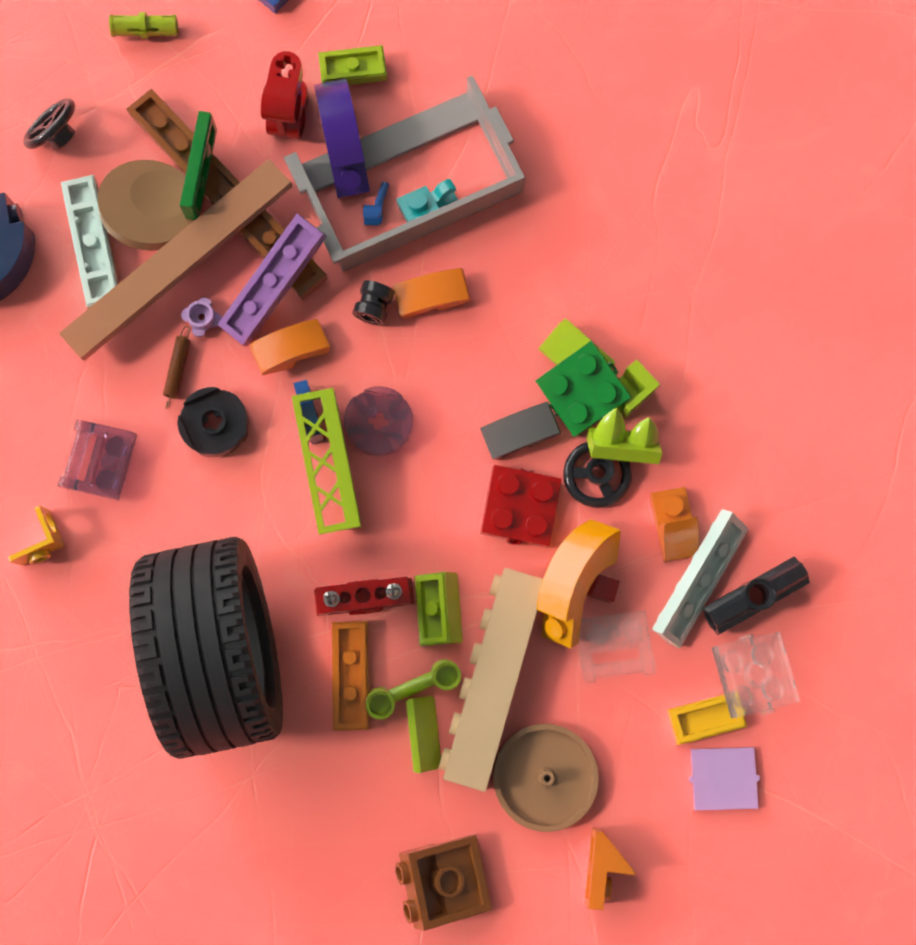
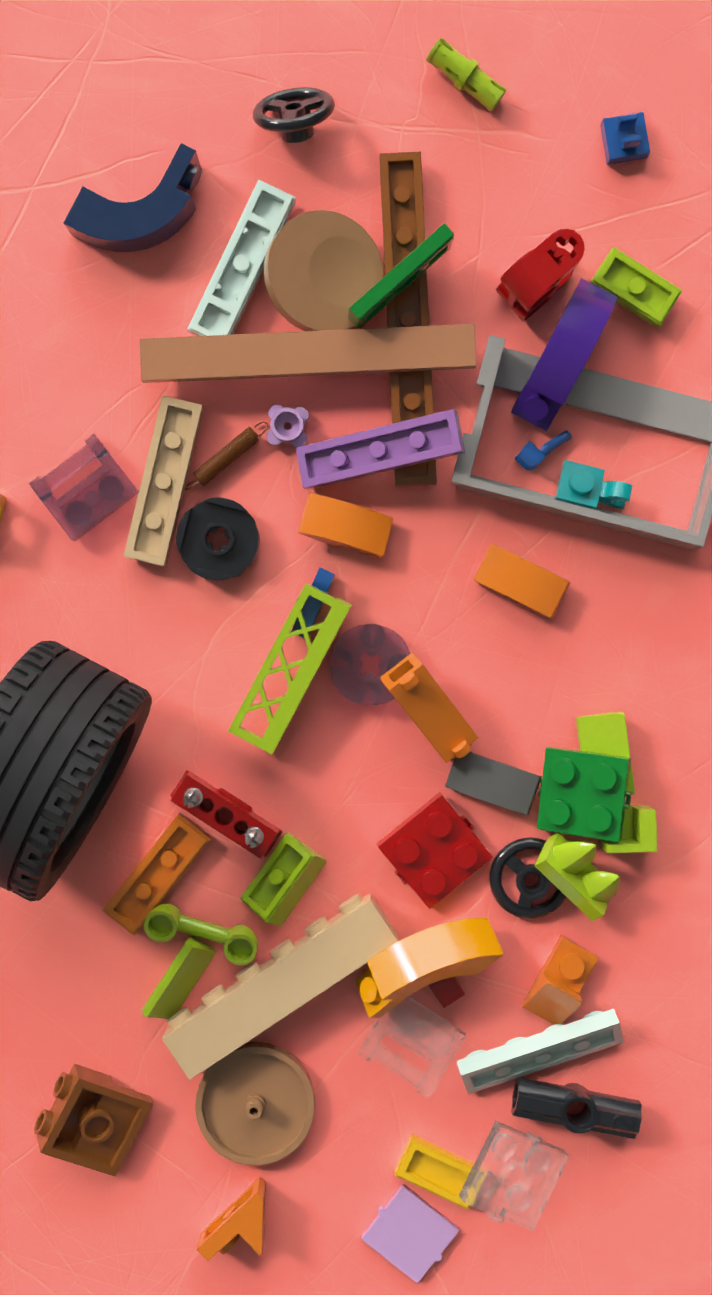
camera: 45 degrees right, 10 degrees up
black wheel [352,280,395,326] -> none
none -> tan plate [124,395,204,567]
none -> orange brick [380,652,479,763]

